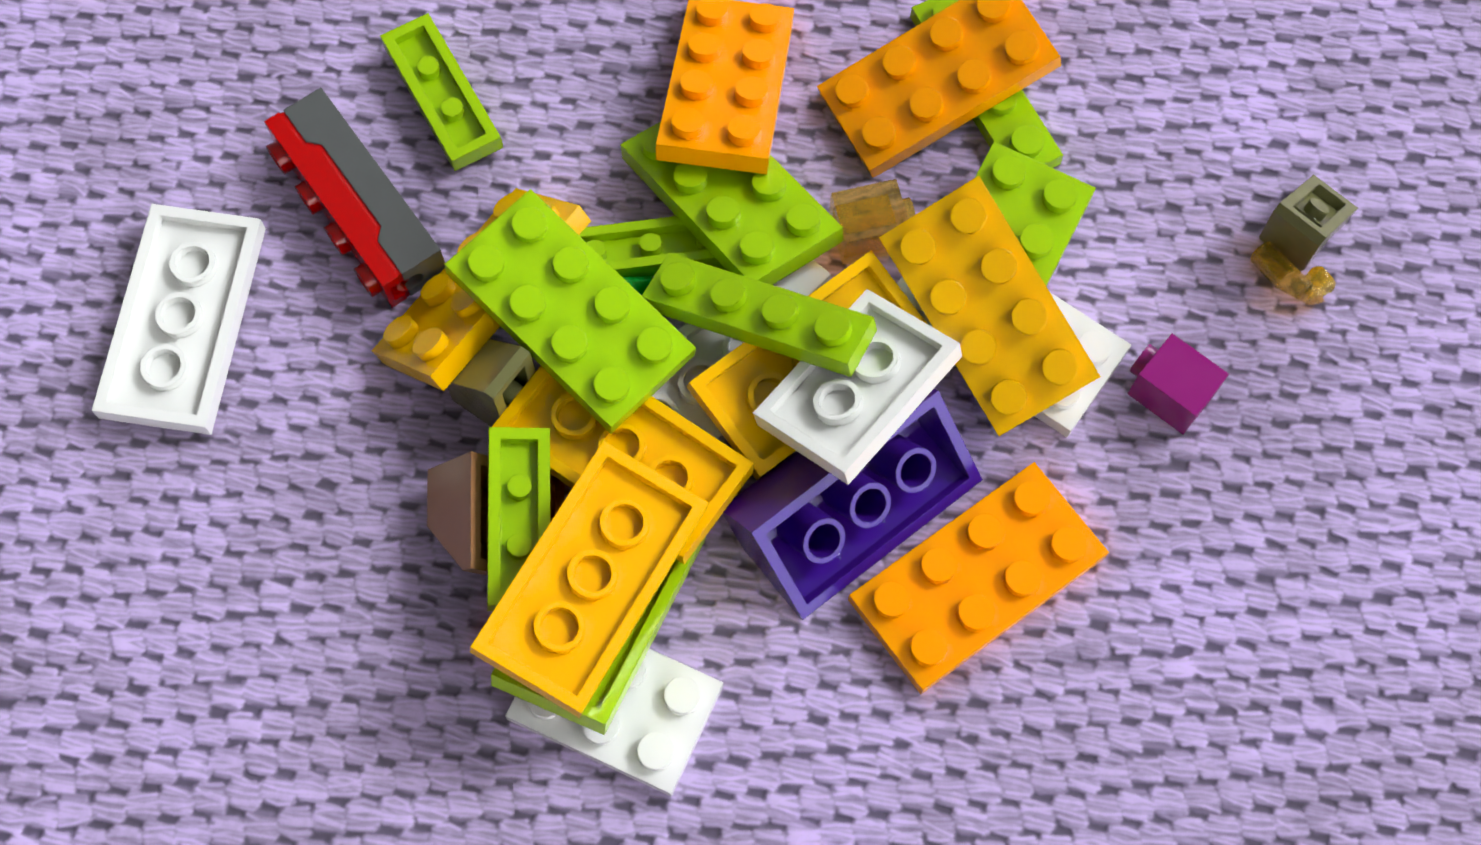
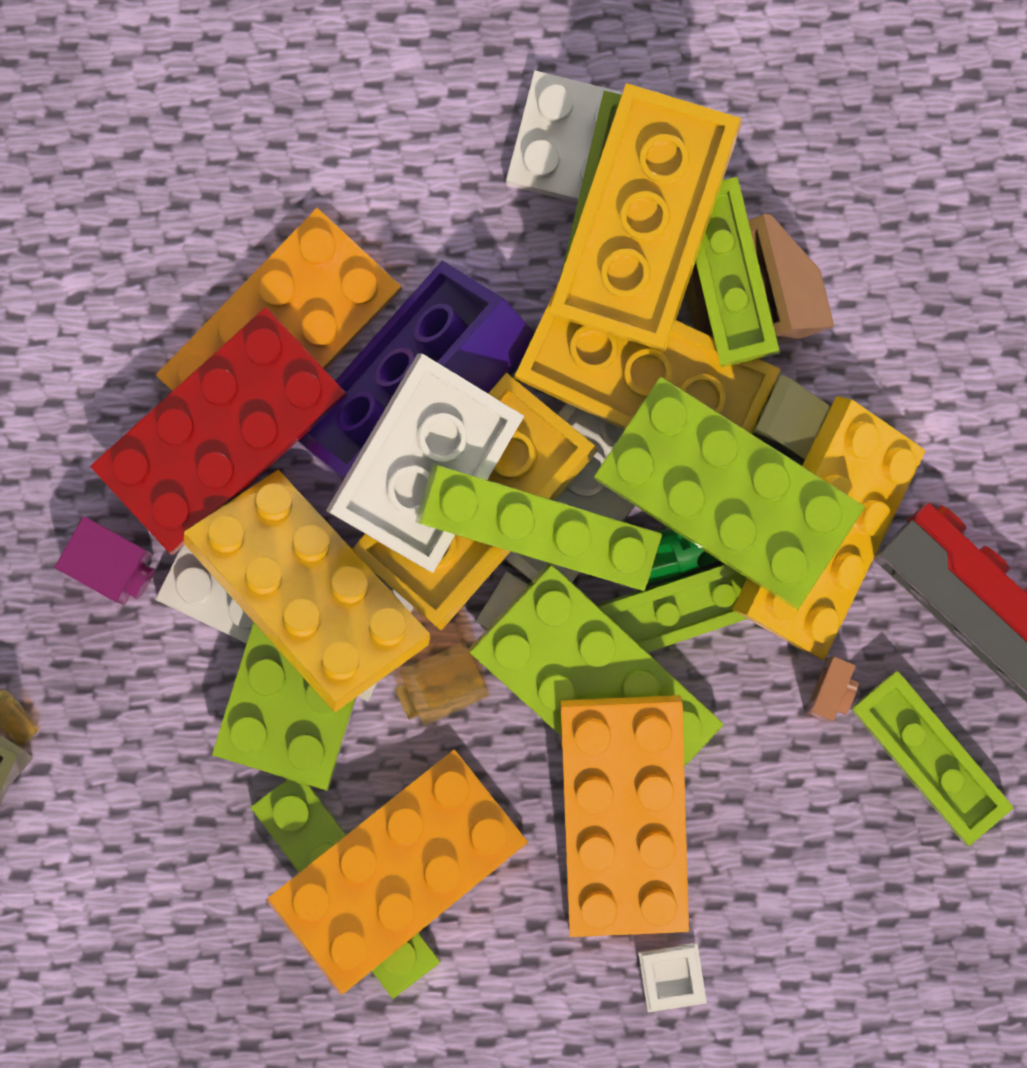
camera: 170 degrees right, 15 degrees up
none -> red plate [90,307,347,555]
none -> nougat plate [805,656,859,722]

